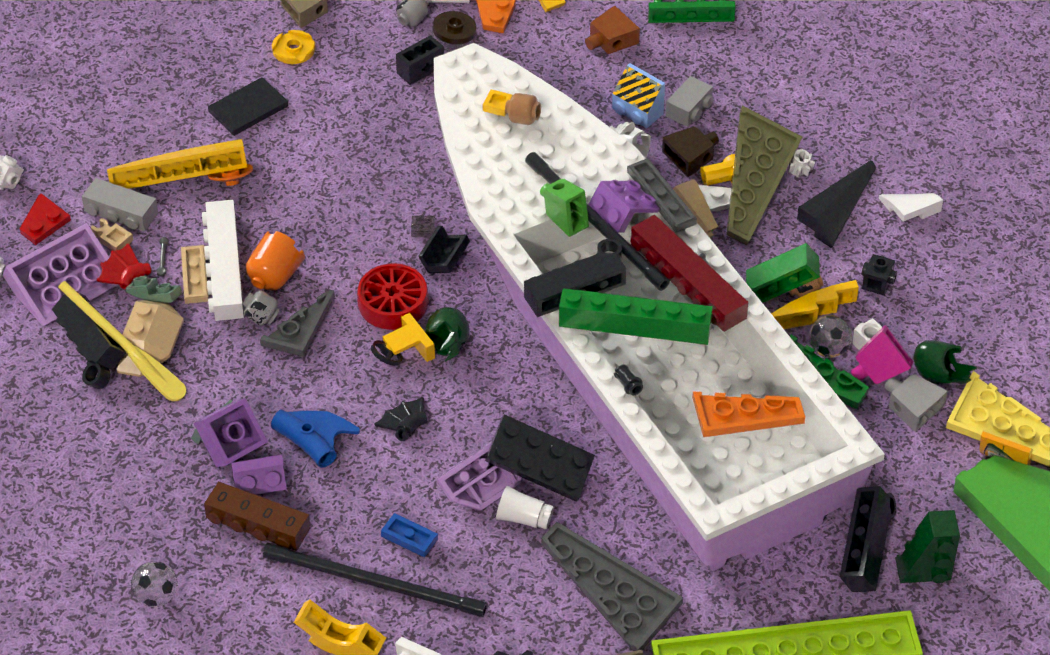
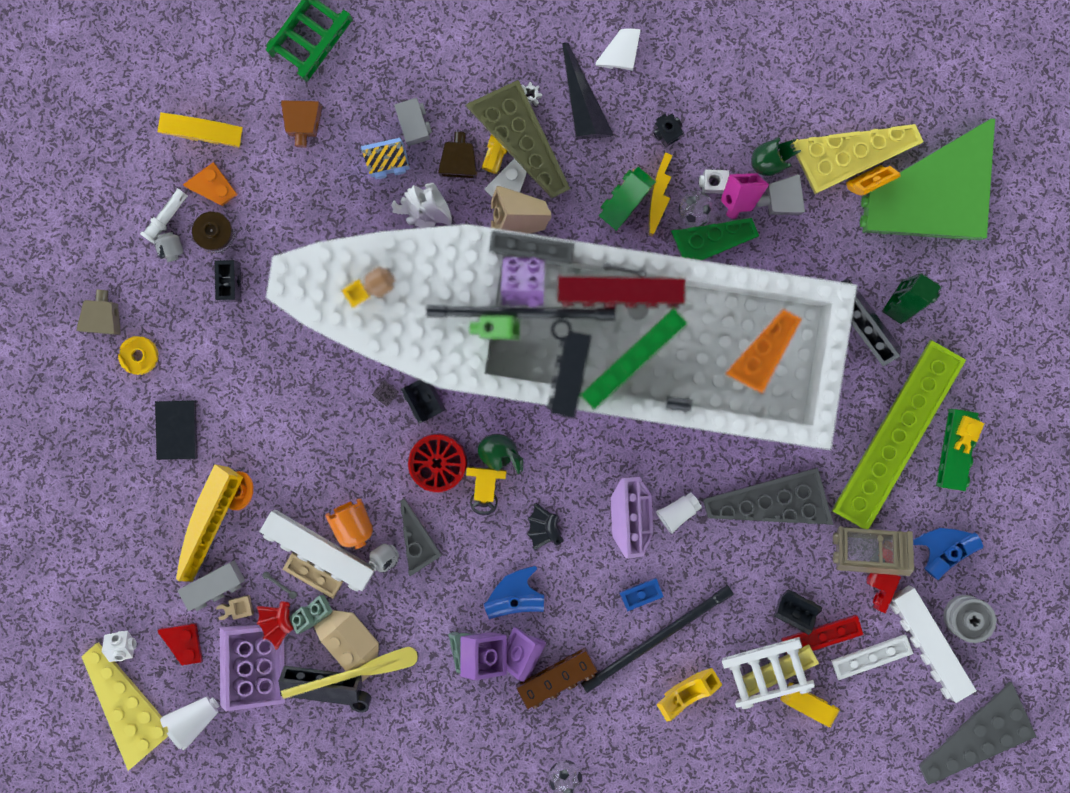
camera: 55 degrees left, 40 degrees up
black plate [485,414,595,501] -> none

